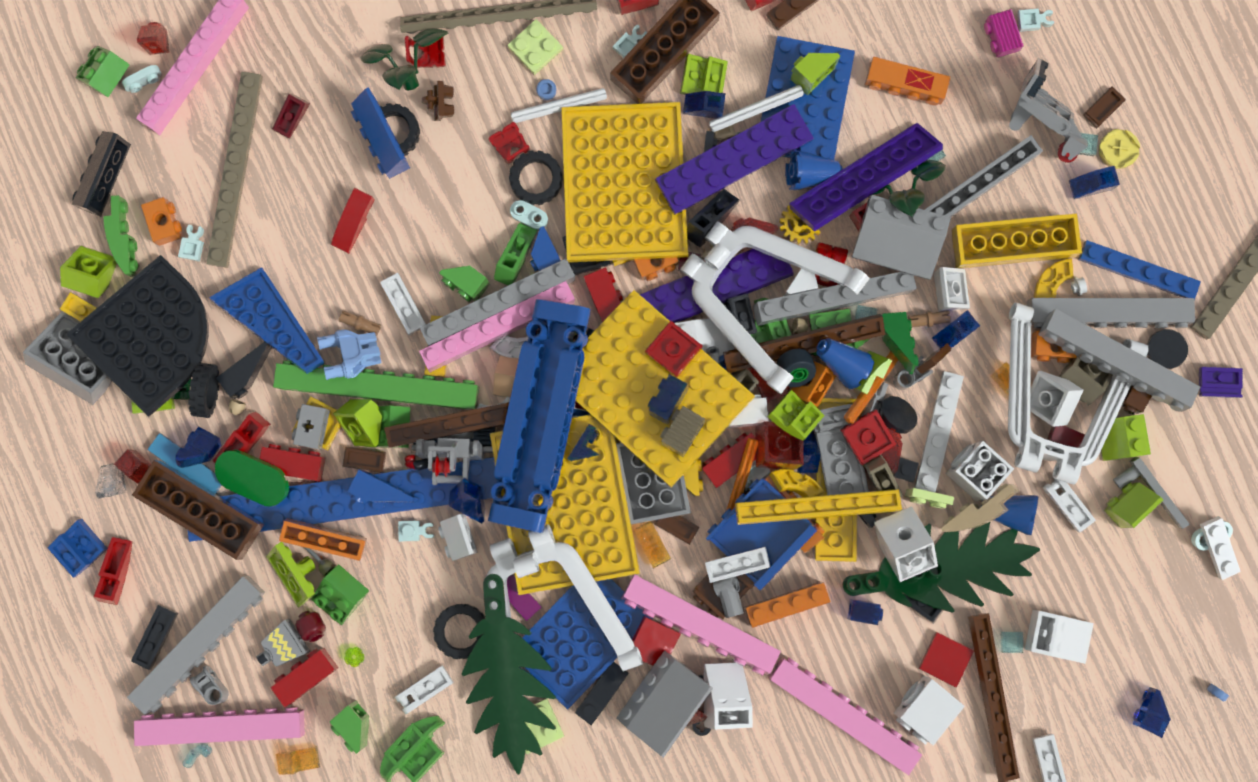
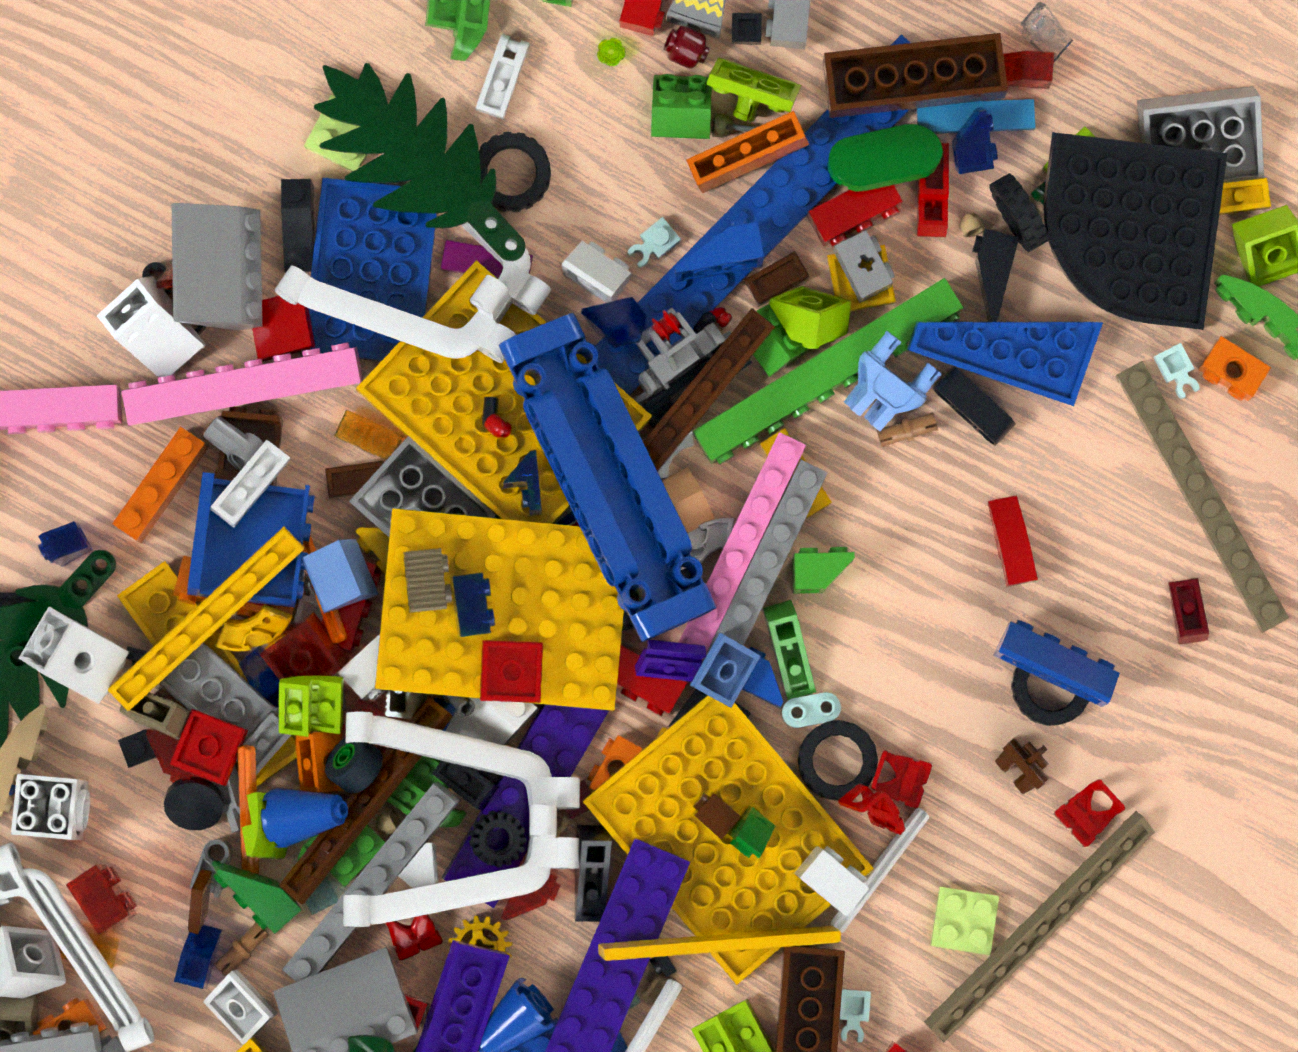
camera: 140 degrees right, 0 degrees up
dark green plant [360,28,449,91] -> none
white plate [380,273,426,335] -> none
medium blue tile [536,79,557,100] -> none
clear blue slope [683,91,726,119] -> none
yellowish green plate [905,488,954,509] -> none
white plate [914,371,964,492] -> none
none -> clear red brick [66,864,137,935]
none -> medium blue slope [302,539,378,613]
none -> black tyre [469,811,526,867]
none -> red arm [482,397,512,438]
none -> yellow tile [598,926,841,961]
none -> dark purple plate [635,639,707,682]
none -> medium blue slope [690,633,761,708]
none -> reddish brown brick [693,792,741,840]
none -> green slope [728,806,776,858]
none -> black plate [732,13,762,45]
none -> white brick [794,846,870,917]
none -> red piece [838,784,906,835]
none -> black beam [933,366,1016,446]

